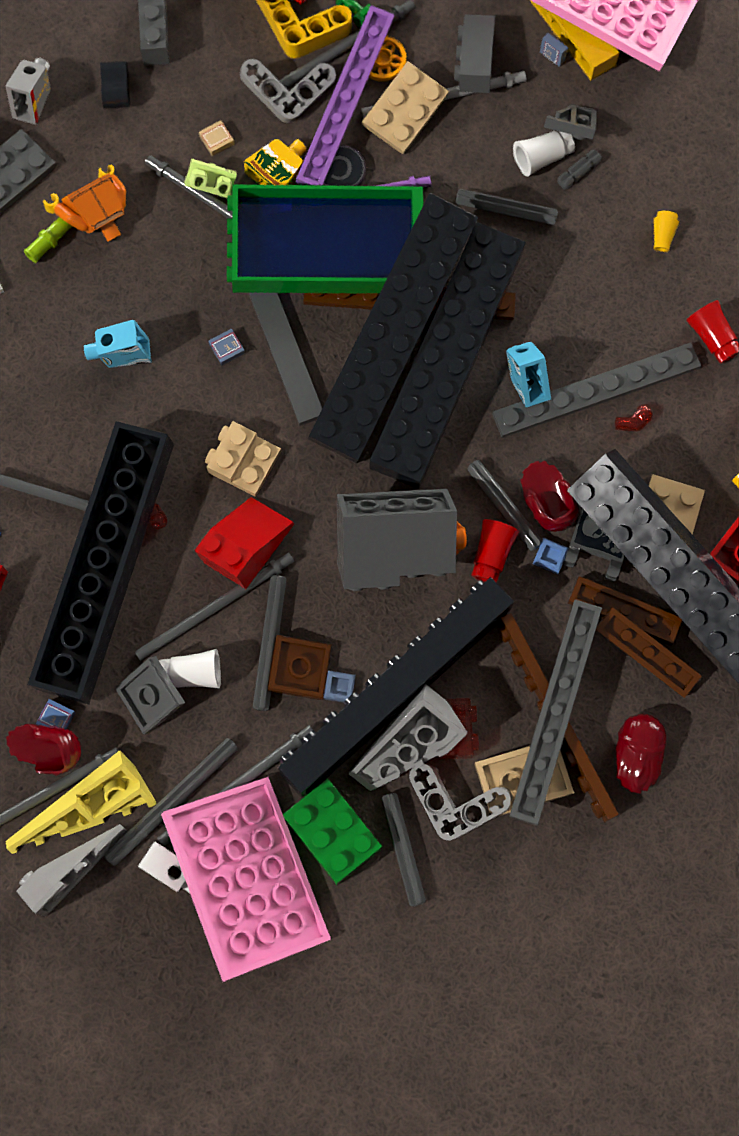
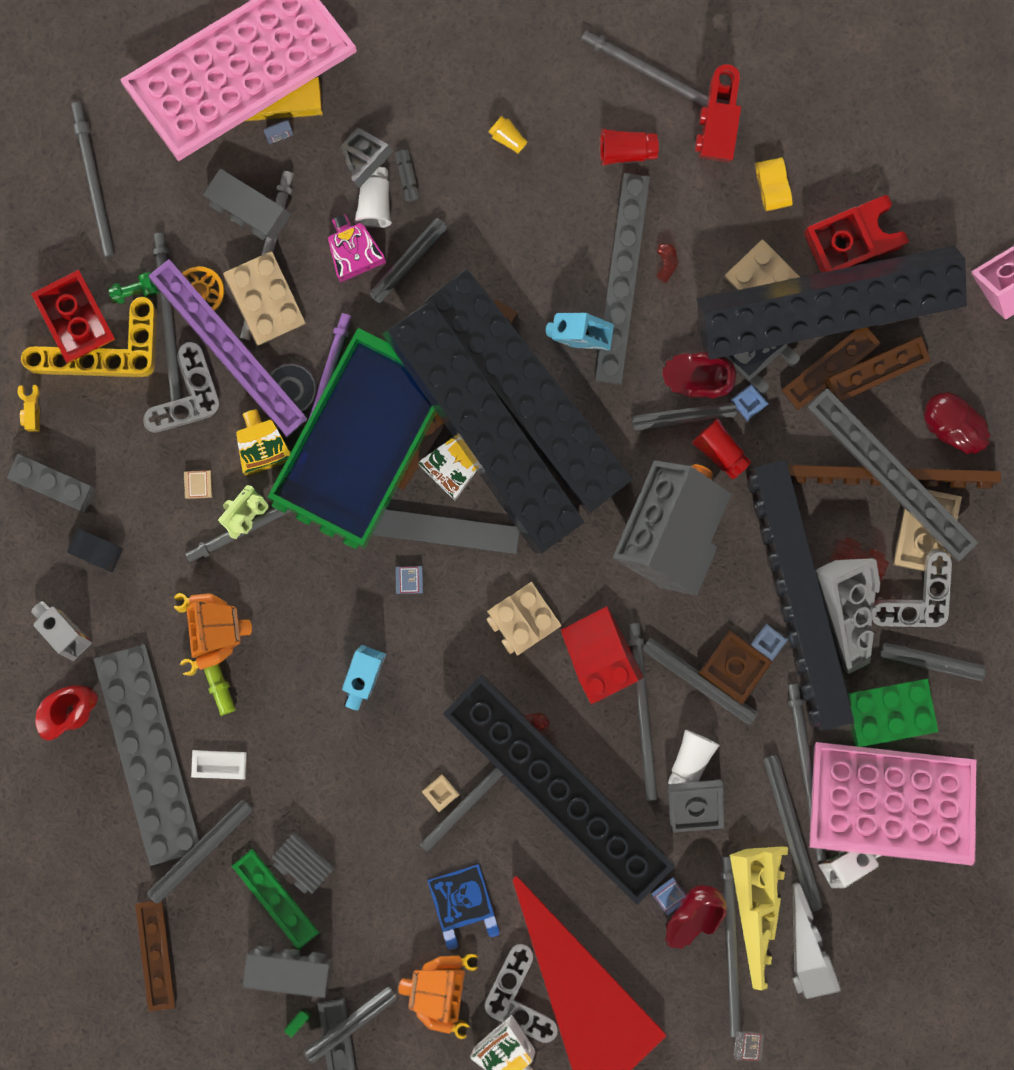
camera: 60 degrees left, 10 degrees up
none -> dark pink torso [328,214,386,282]
none -> torso [419,438,477,501]
none -> tan tile [422,774,460,812]

